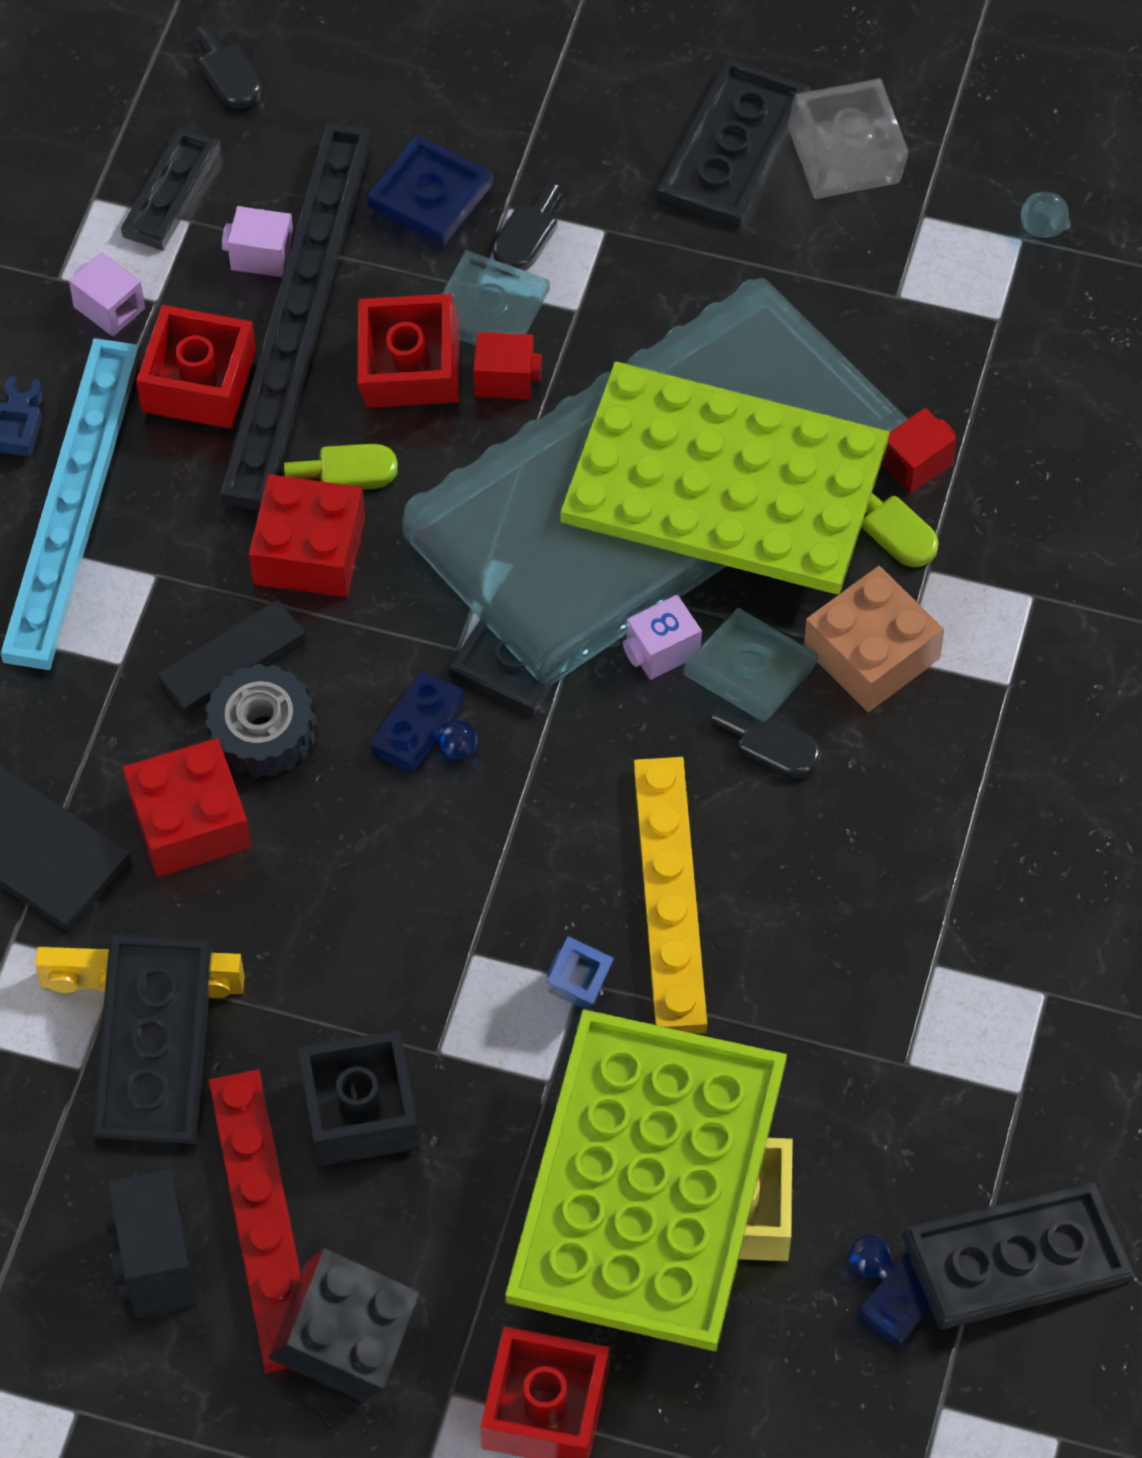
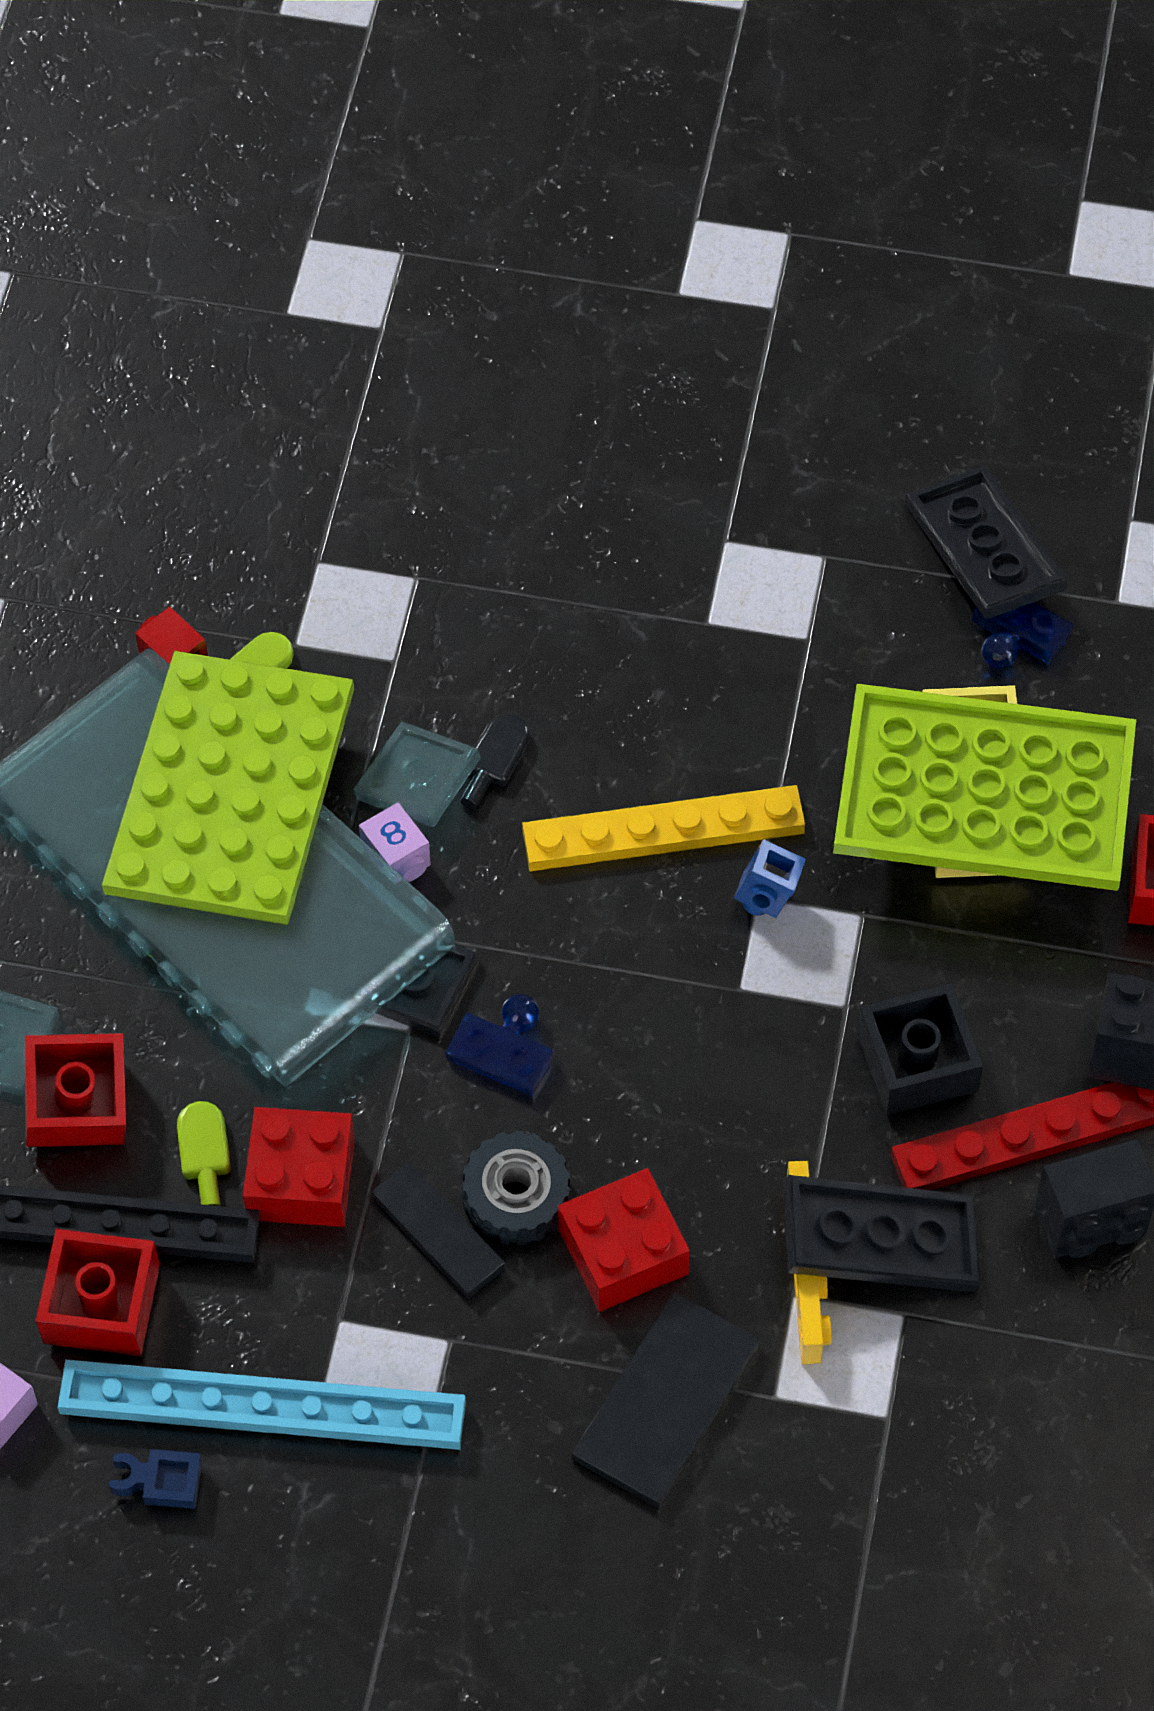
camera: 95 degrees left, 0 degrees up
red brick [474,332,542,400] -> none
nougat brick [804,566,944,712] -> none

